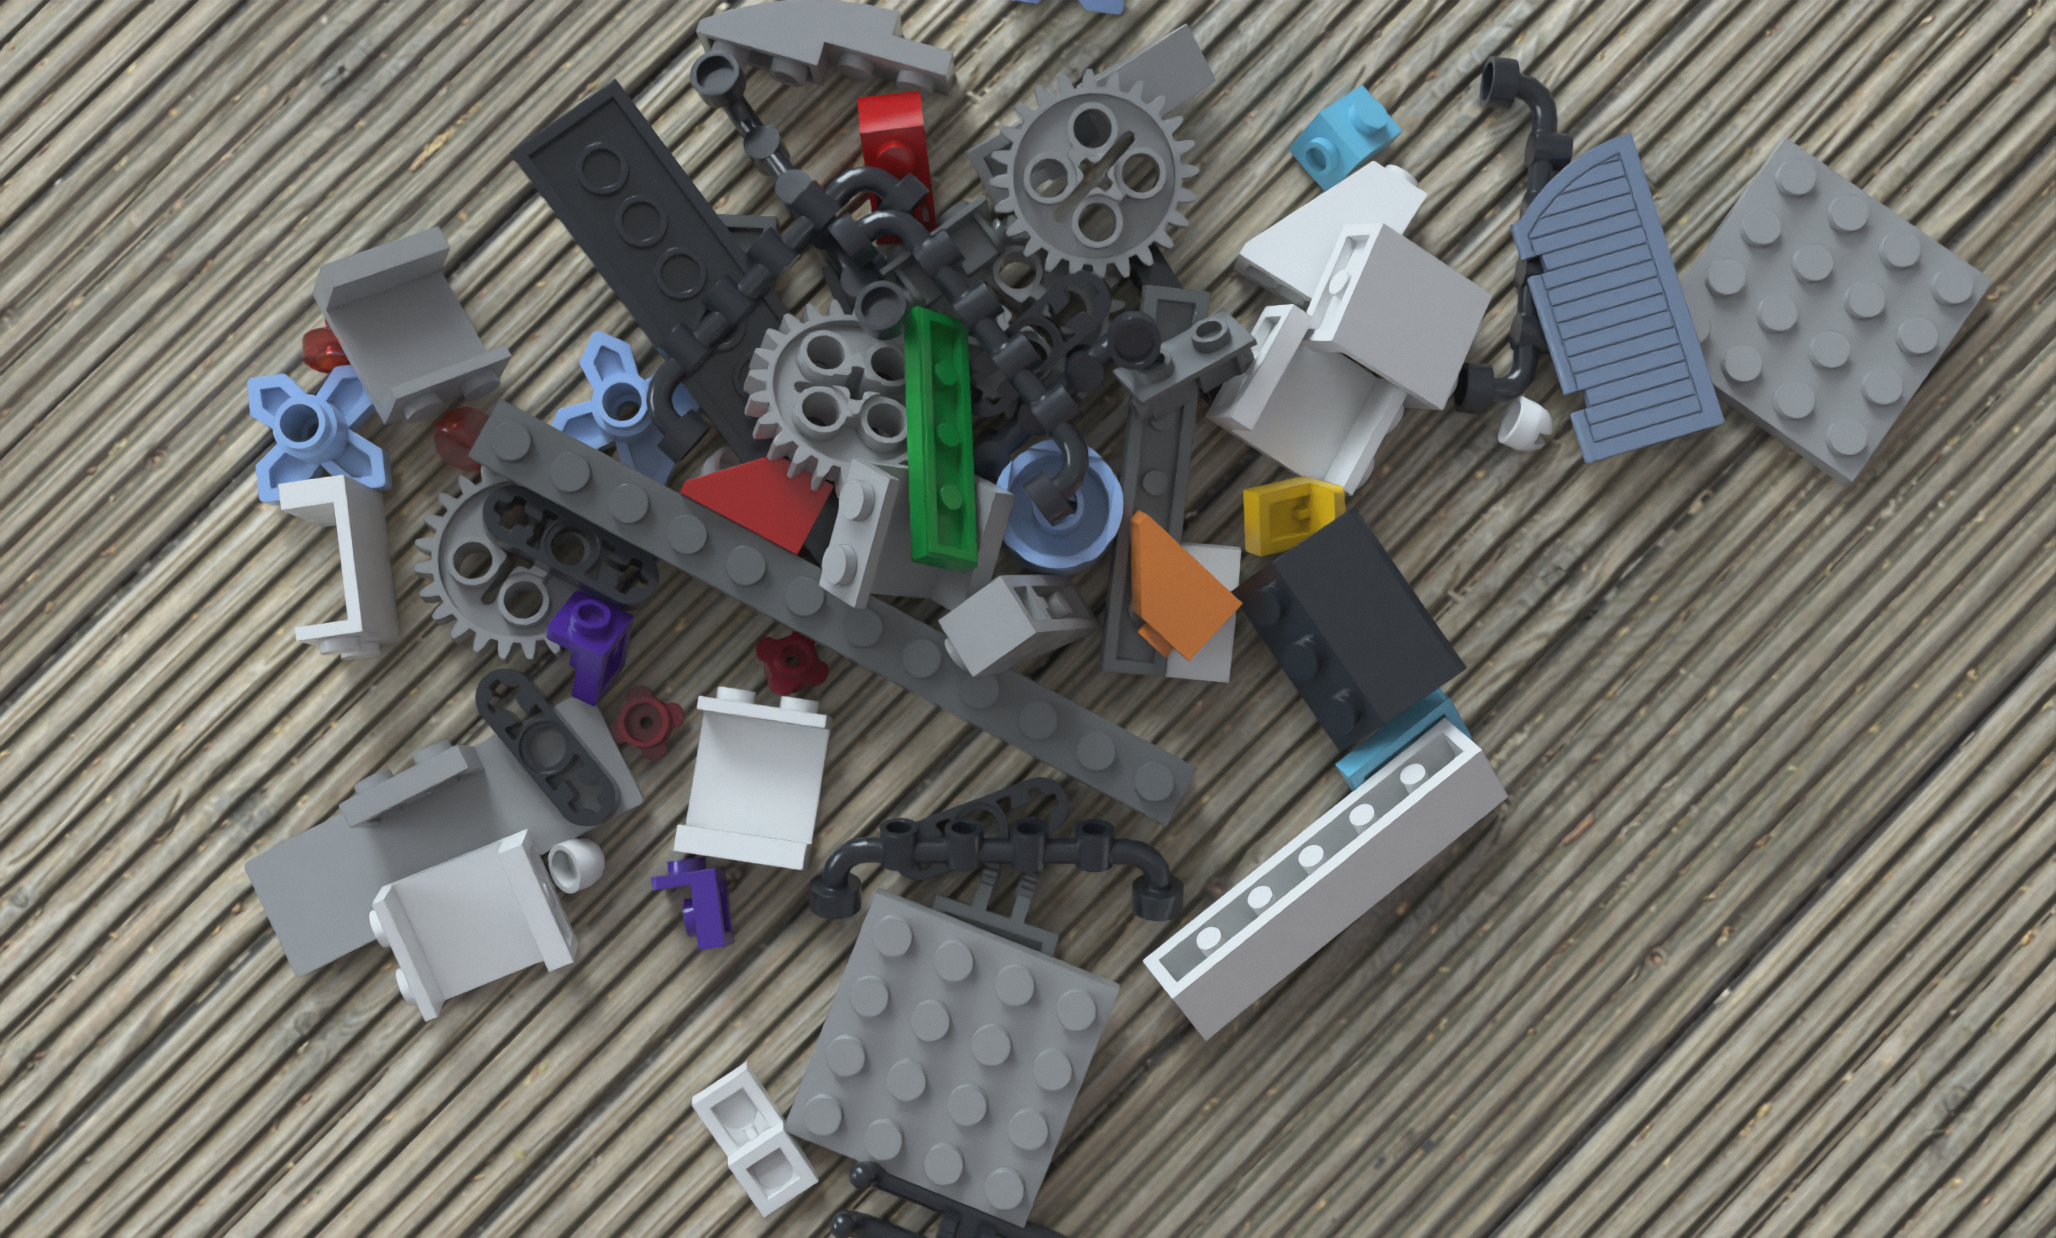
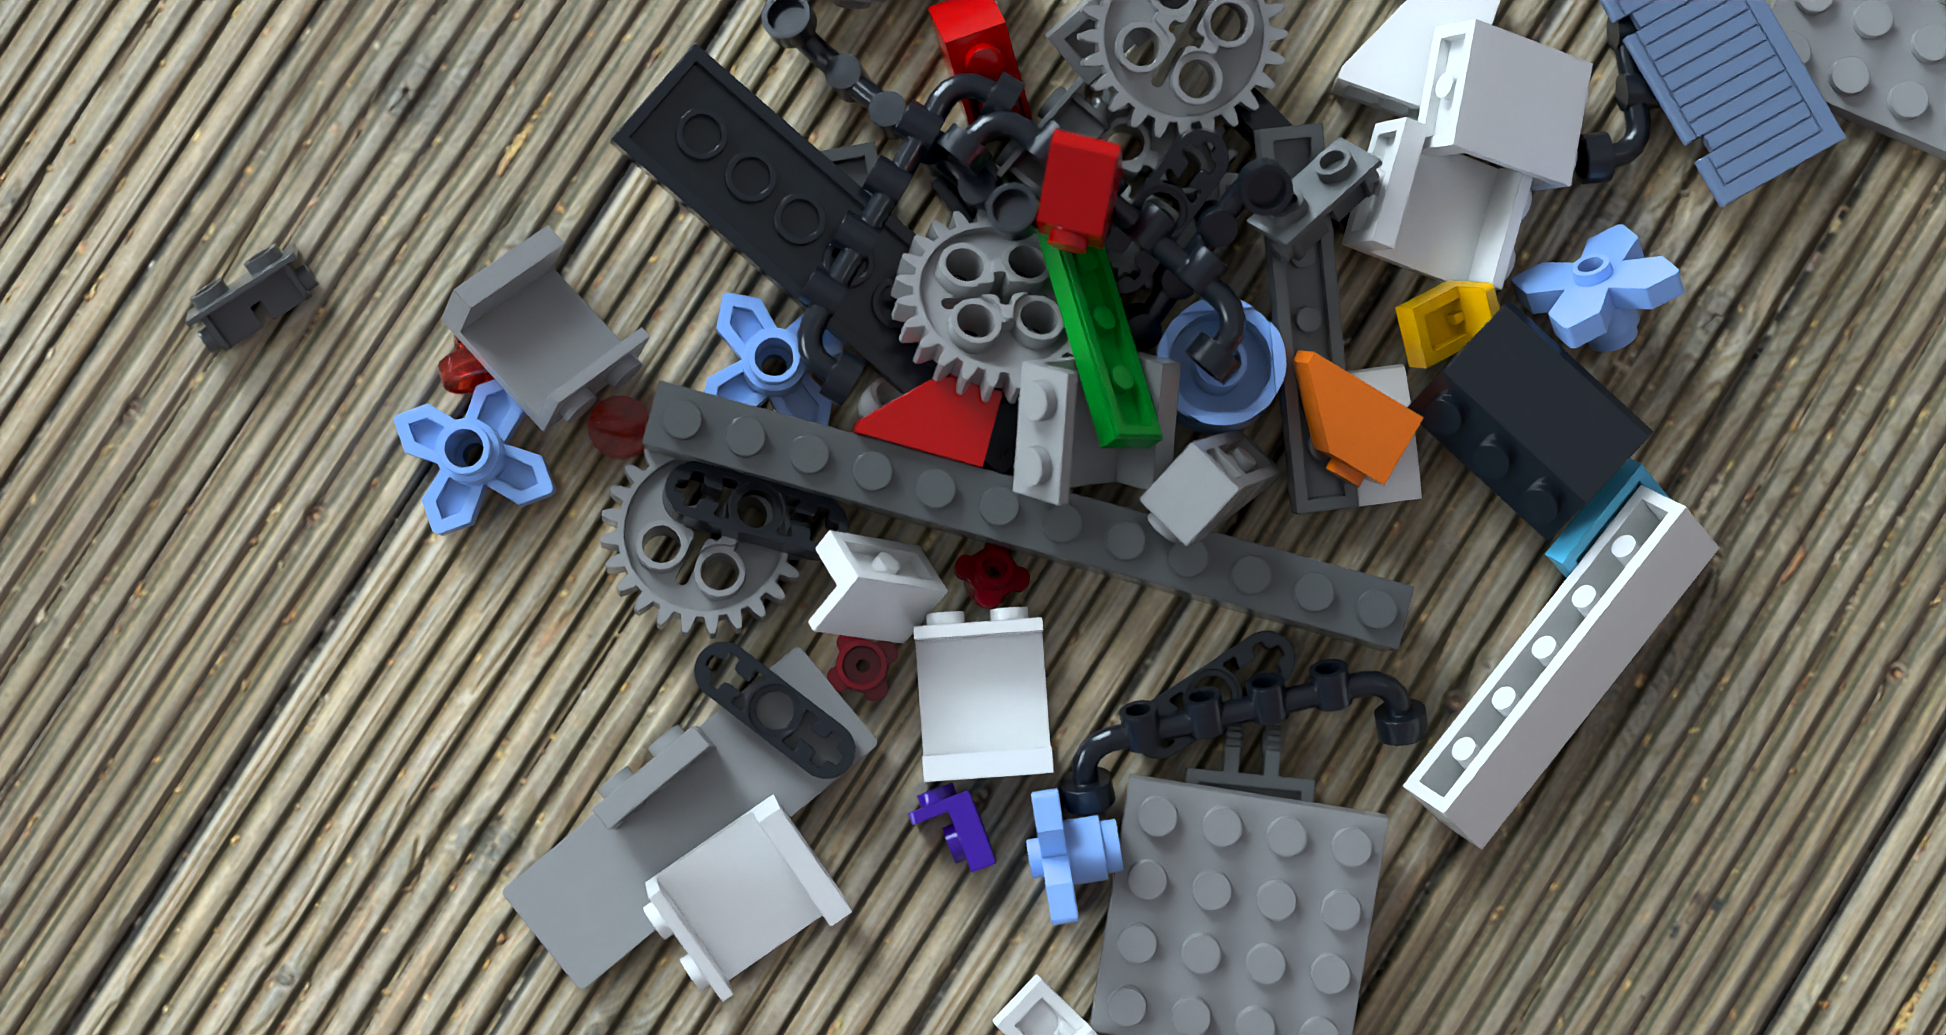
camera: 10 degrees left, 0 degrees up
white panel [278,475,400,660] -> none
dark purple bracket [546,591,634,707] -> none
white hinge [548,838,605,894] -> none
white hinge [1498,396,1553,452] -> none
none -> dark grey hinge [185,243,319,353]
none -> white panel [808,530,948,644]
none -> light blue plant [1026,787,1124,926]
none -> red slope [1036,129,1122,254]
none -> light blue plant [1512,224,1685,352]

